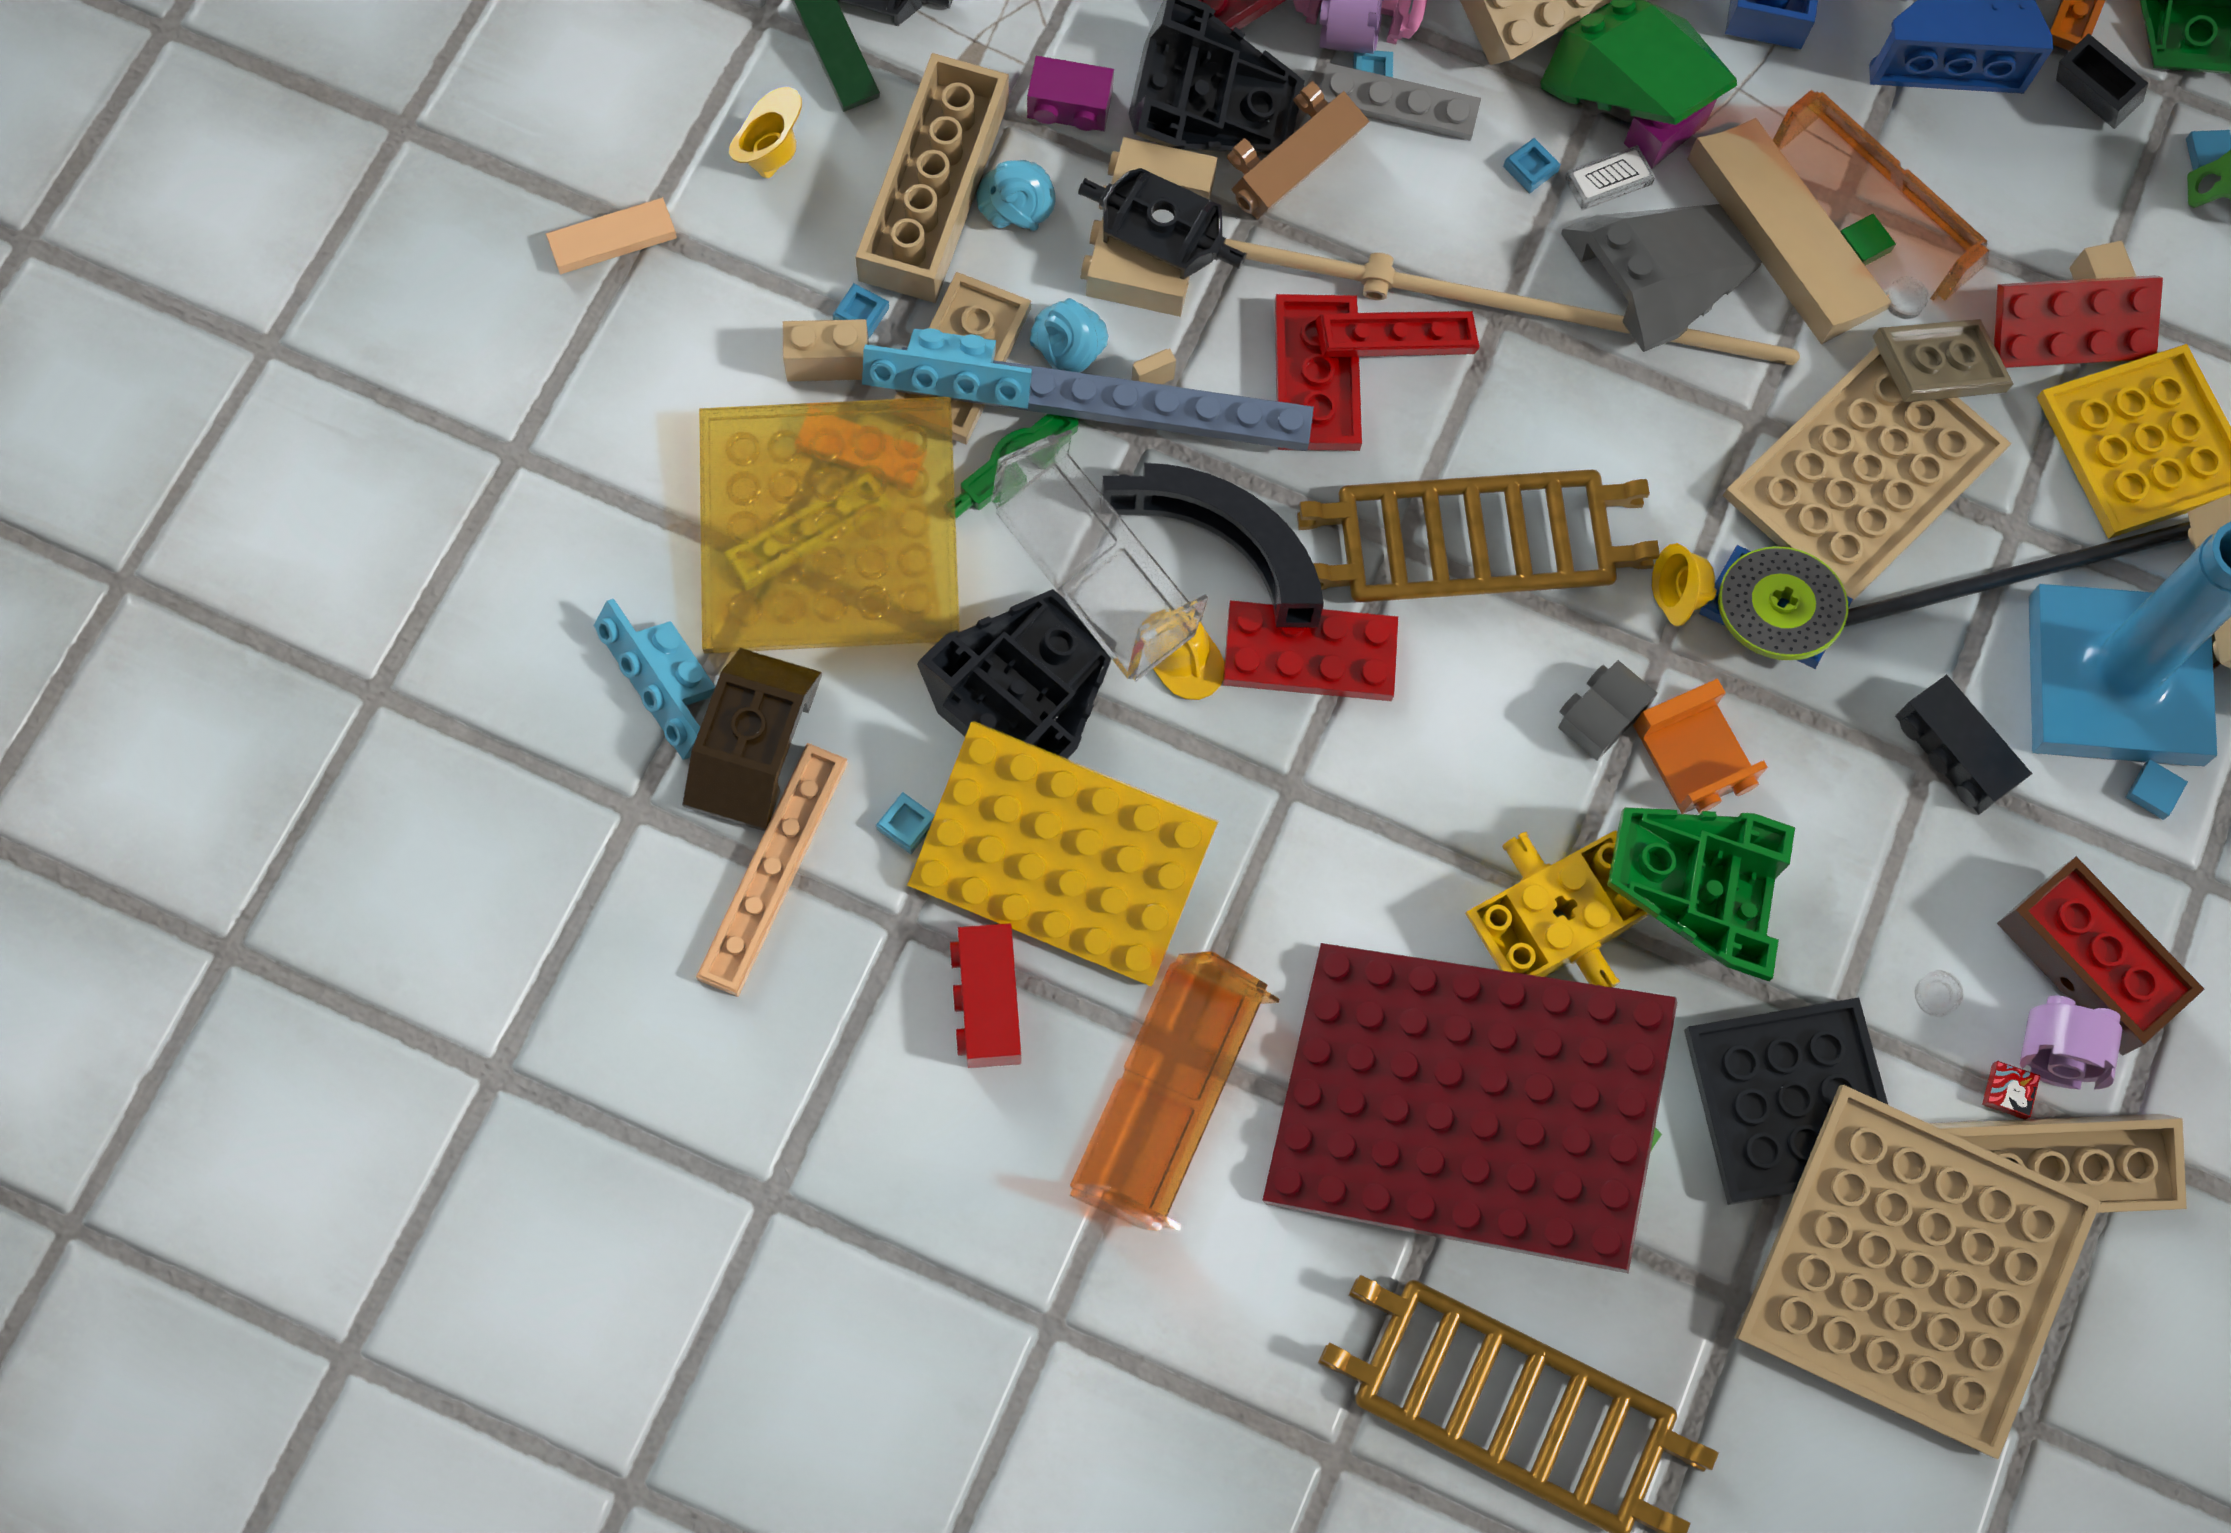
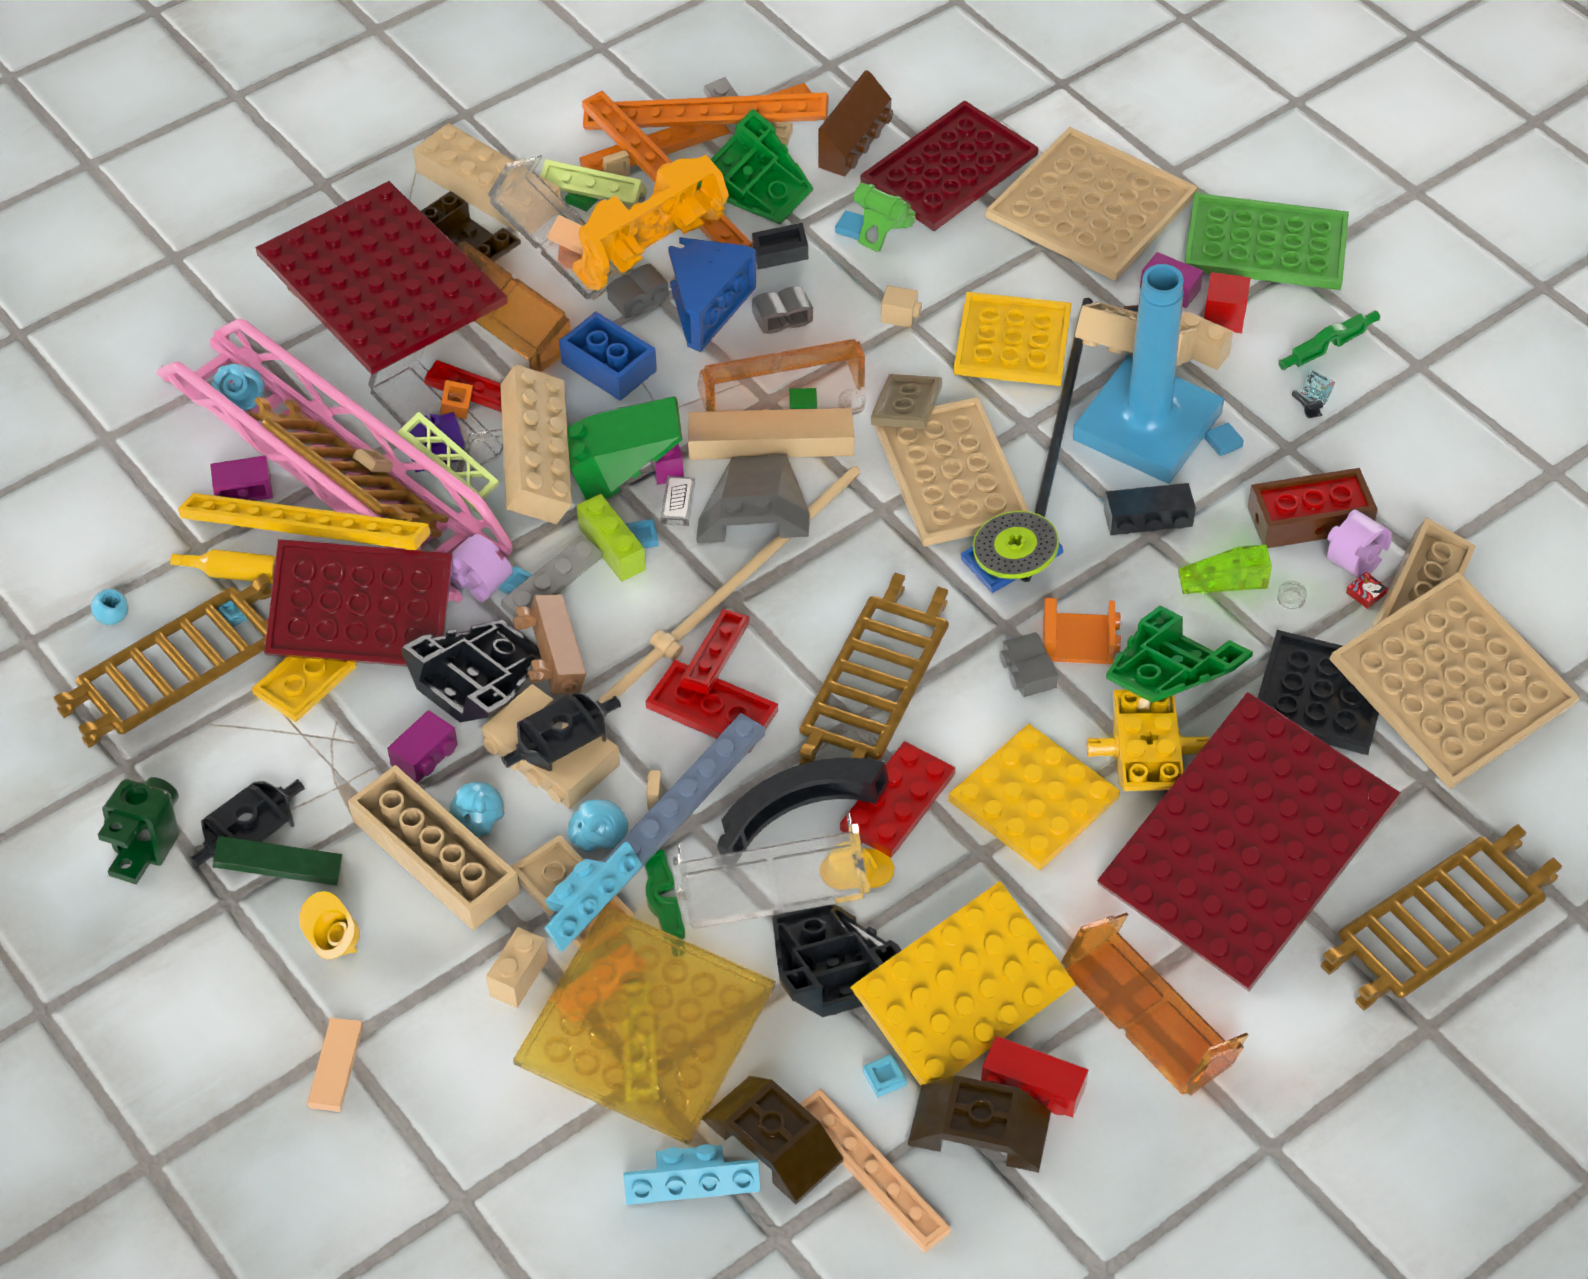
camera: 55 degrees left, 20 degrees down
dark azure tile [833,283,889,338] -> none
yellow piece [1651,543,1717,626] -> none
red plate [1994,275,2163,368] -> none
none -> lime brick [576,494,646,582]
none -> dark grey brick [752,286,813,334]
none -> dark brown slope [908,1075,1051,1173]
none -> yellow plate [948,723,1120,871]
none -> clear neon green slope [1178,545,1272,594]

